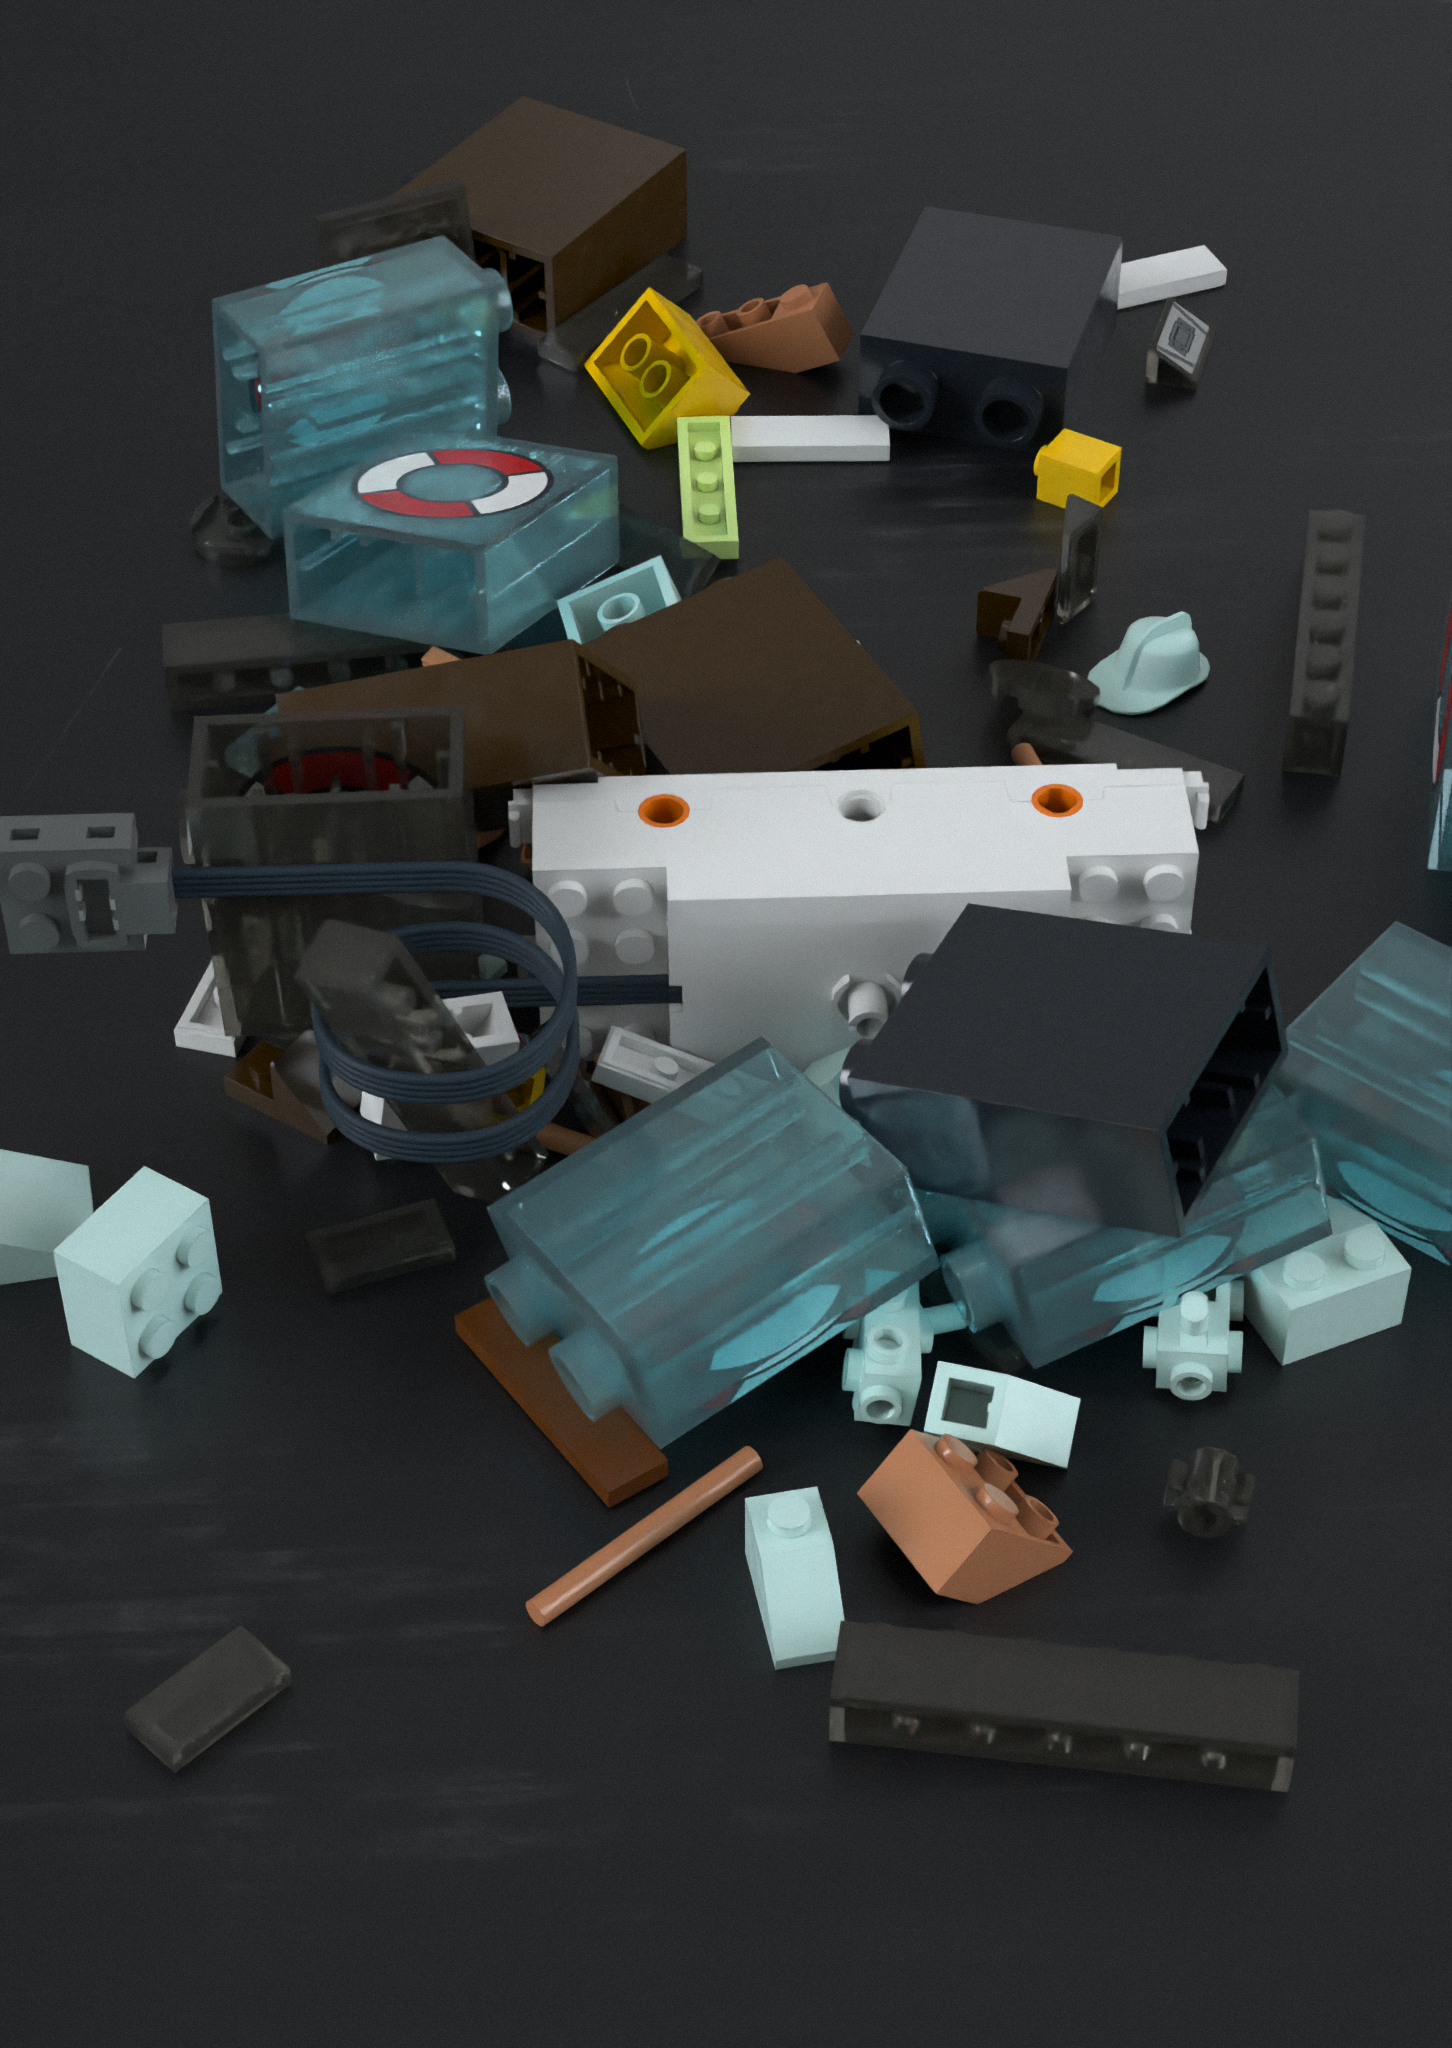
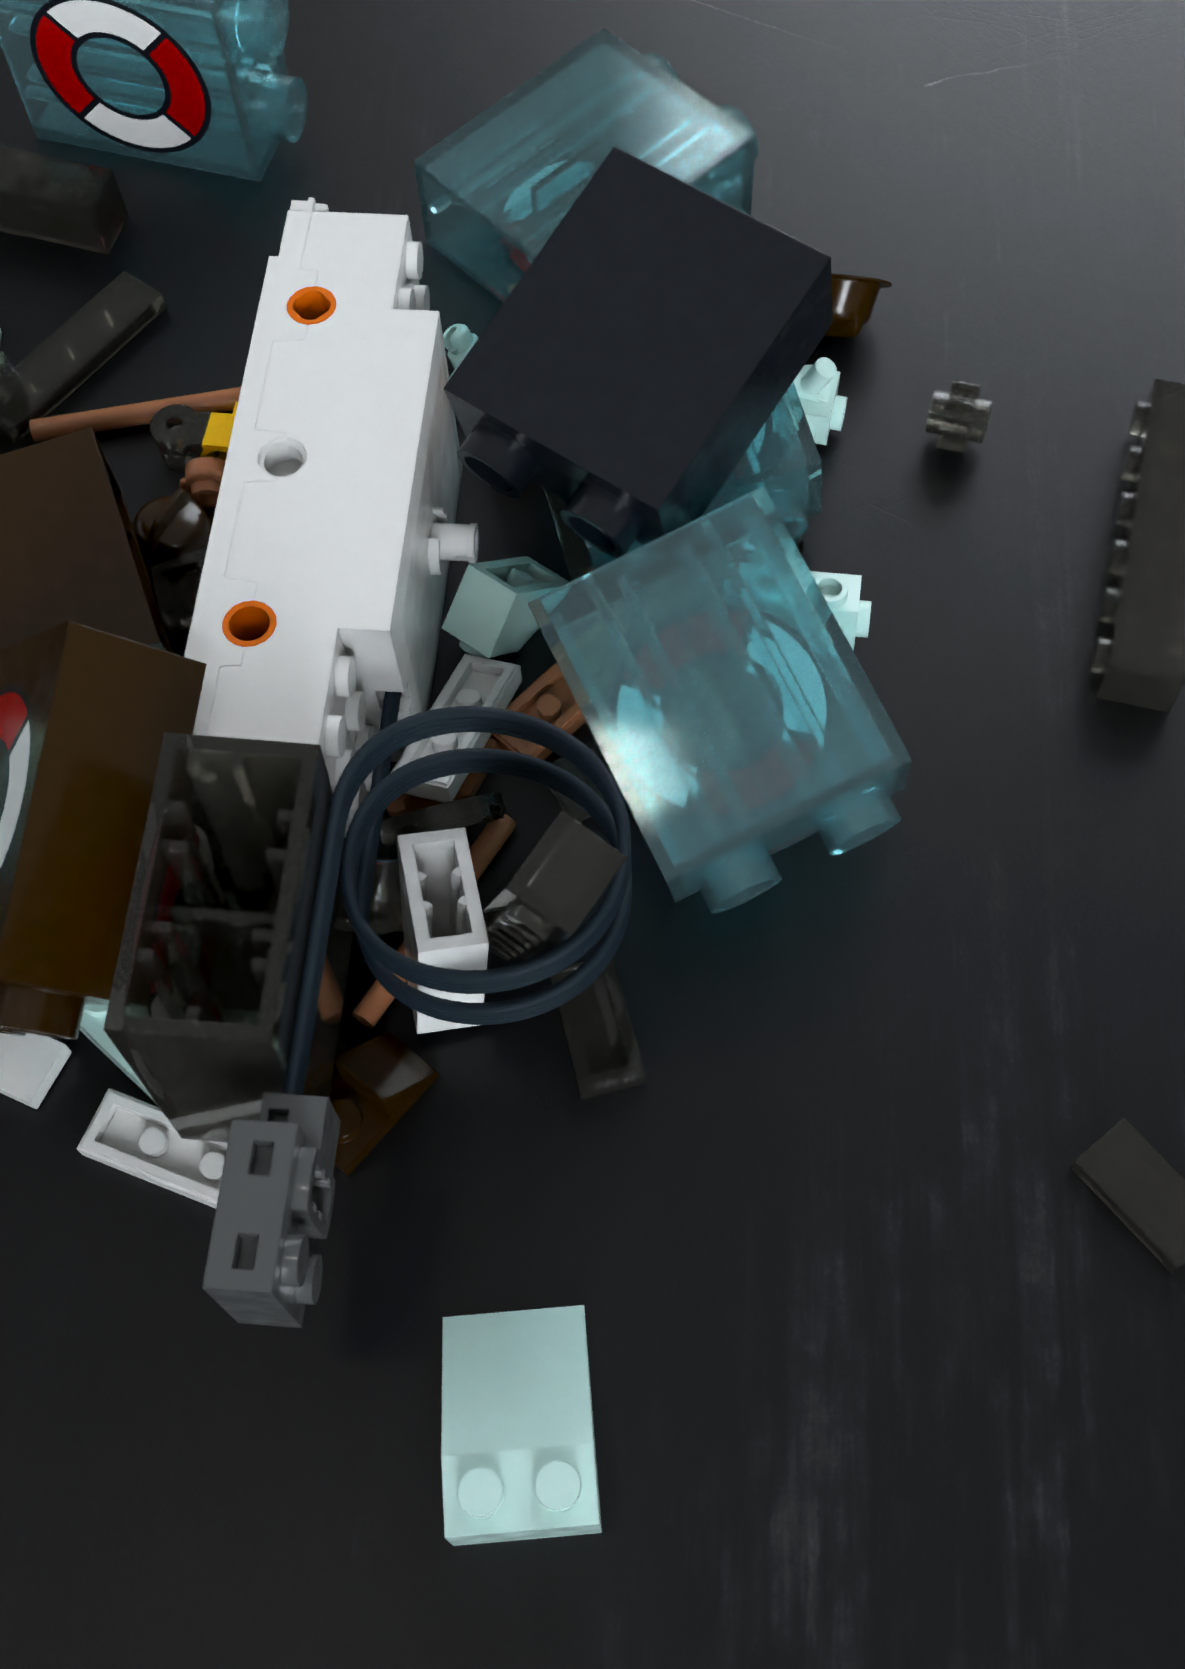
camera: 80 degrees left, 20 degrees up
light aqua brick [53,1166,223,1379] -> none
reddish brown tile [454,1286,668,1508] -> none
nougat bar [526,1446,763,1627] -> none
light aqua slope [745,1486,849,1670] -> none
nougat slope [857,1429,1073,1605] -> none
light aqua slope [924,1361,1080,1470] -> none
none -> dark brown piece [824,273,892,337]

